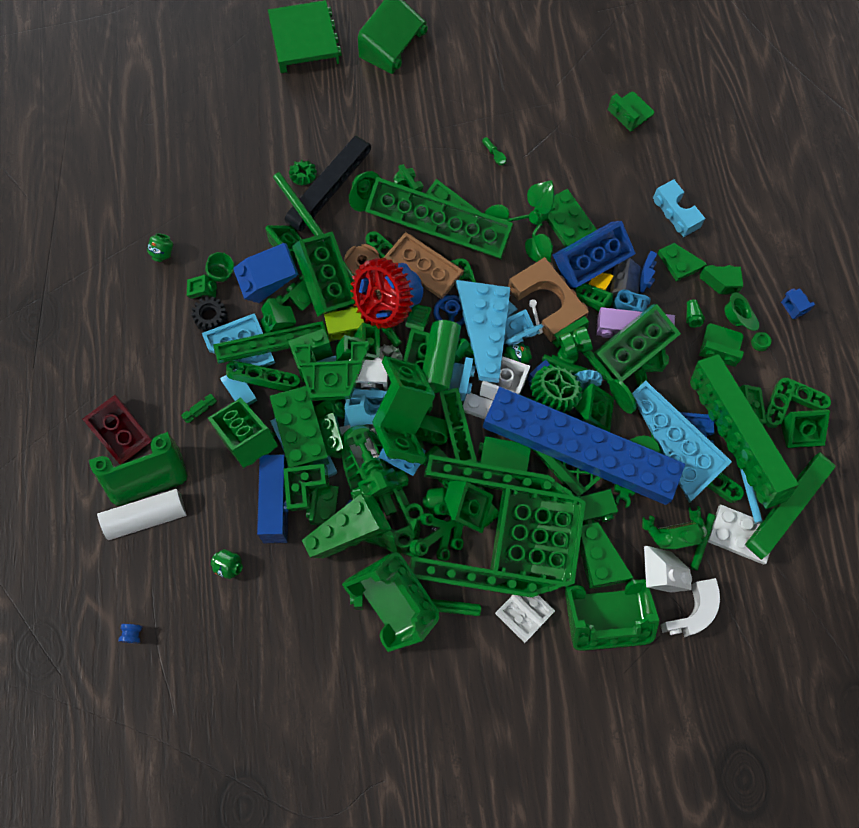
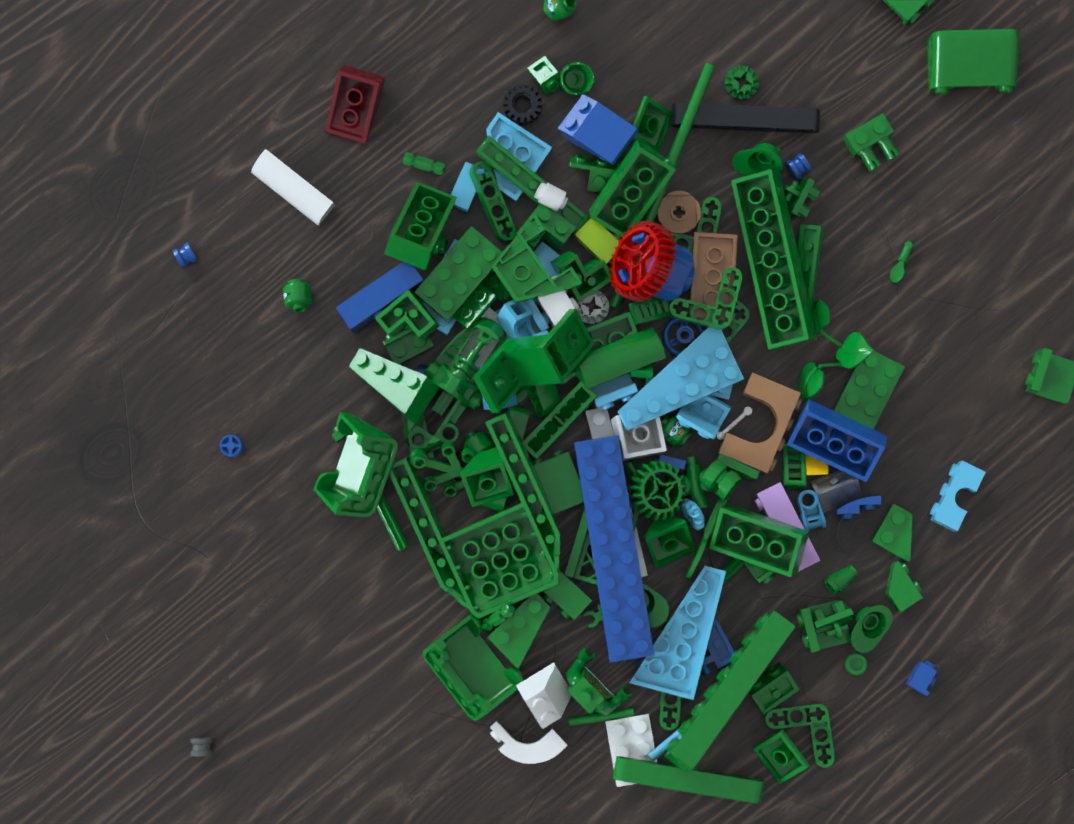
camera: 55 degrees right, 15 degrees up
green windscreen [89,432,188,506] -> none
green brick [260,298,296,333] -> none
white slope [495,595,555,643] -> none
none -> blue wheel [220,435,243,458]
none -> green axle [482,604,515,631]
none -> white brick [534,182,568,211]
none -> green beam [669,267,742,330]
none -> blue wheel [785,153,812,180]
none -> green hips [813,600,853,640]
none -> green brick [842,113,900,172]

